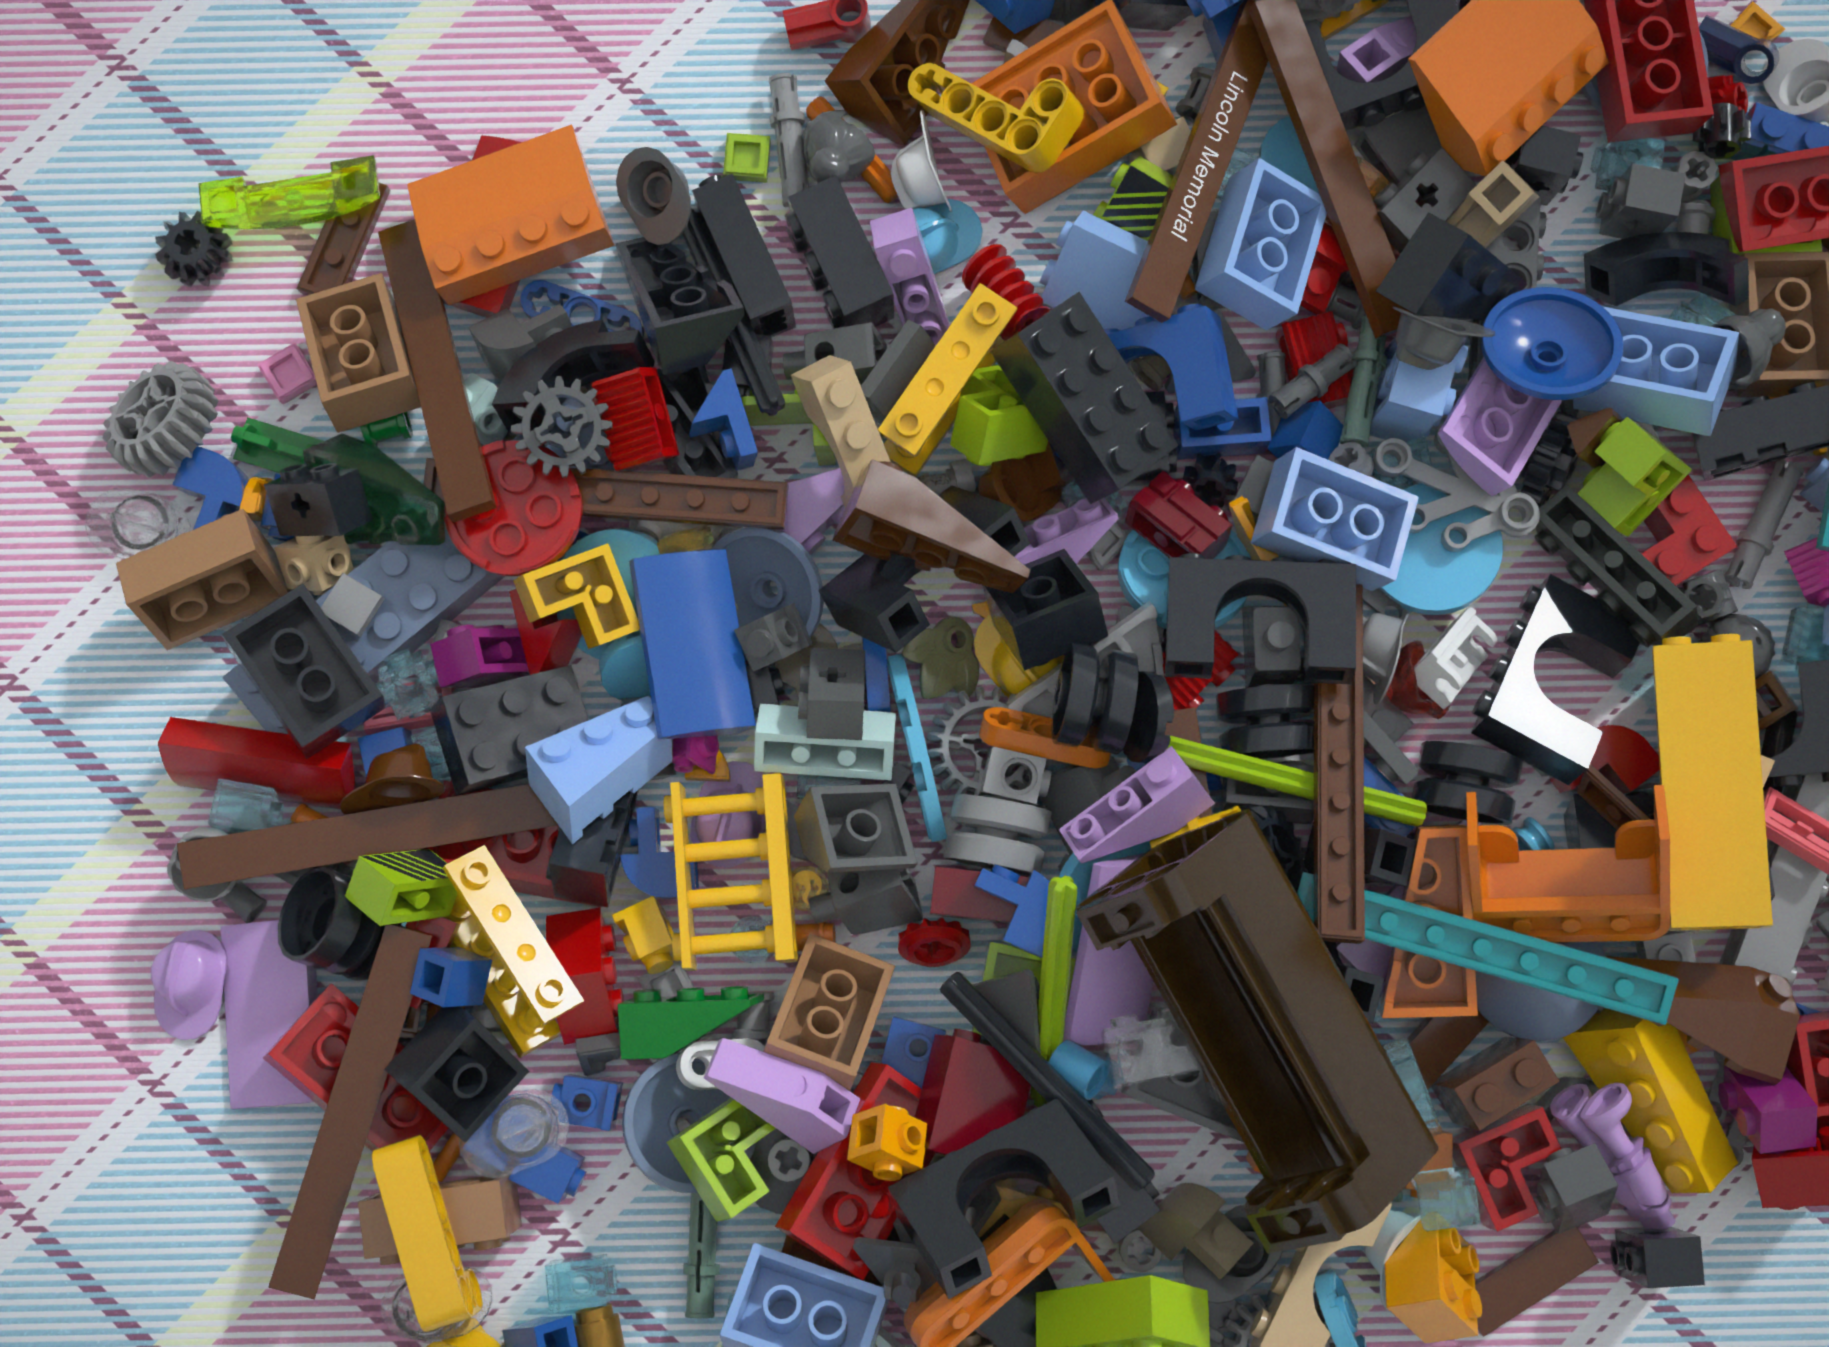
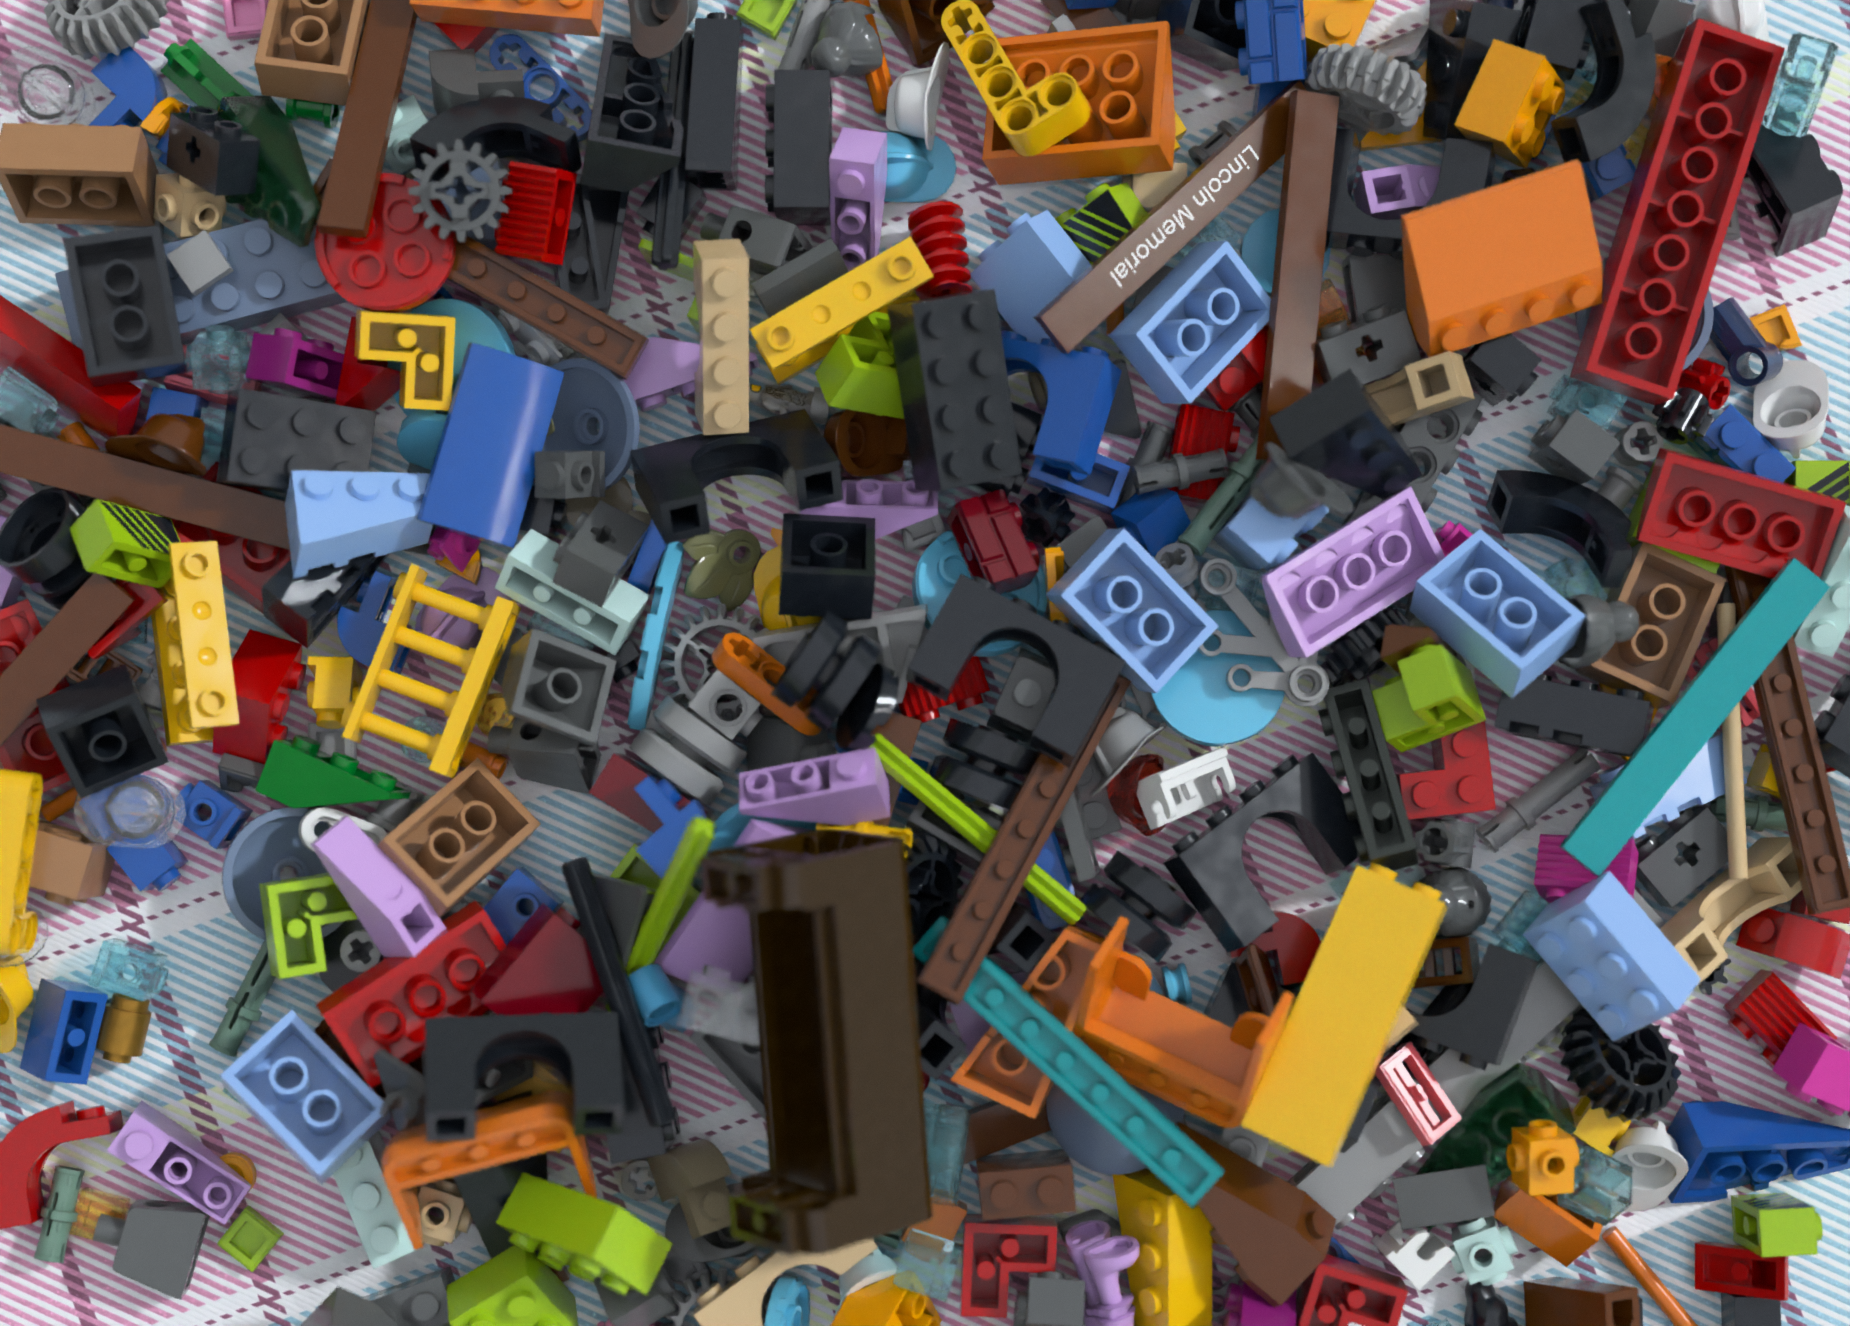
camera: 20 degrees right, 5 degrees up
blue brick [410,947,492,1007] -> none
clear yellow tile [657,525,714,554] -> none
blue slope [689,368,758,471] -> none
wedge [832,459,1030,593] -> none
light orange brick [847,1104,927,1181] -> none
red gear [898,917,971,967] -> none
blue dish [1481,287,1623,400] -> none

